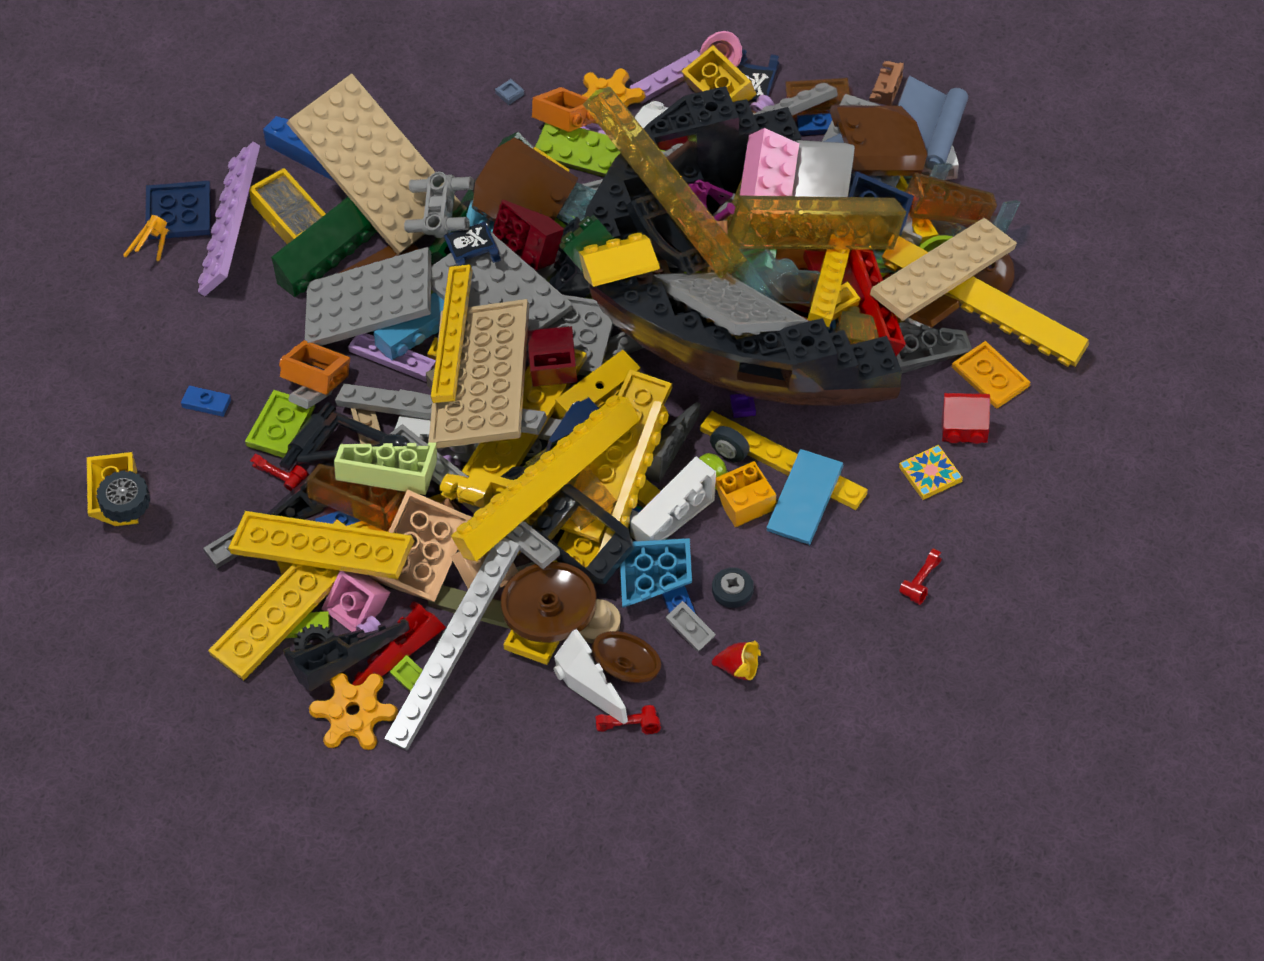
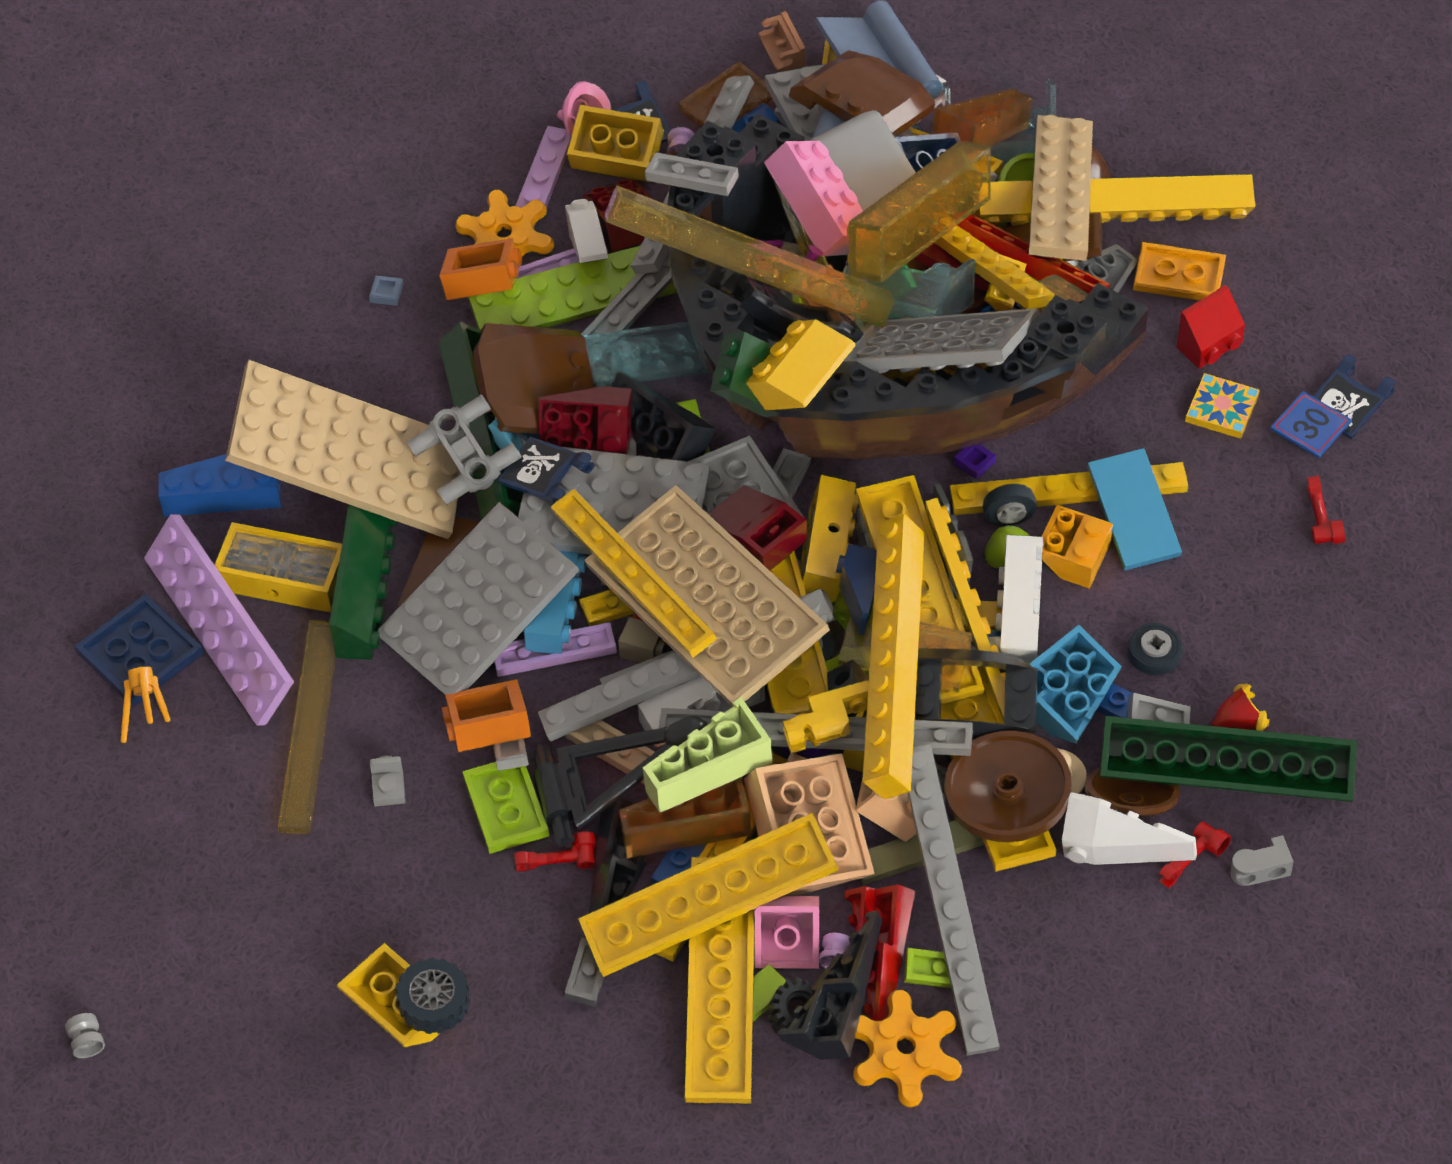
camera: 40 degrees left, 0 degrees up
blue plate [181,386,231,417] -> none
none -> clear yellow tile [278,620,336,834]
none -> light grey bracket [370,756,406,807]
none -> light grey plate [645,152,739,196]
none -> dark green slope [1100,716,1357,802]
none -> light grey leg [1230,835,1294,886]
none -> blue piece [1270,391,1352,458]
none -> flag [1313,354,1395,439]

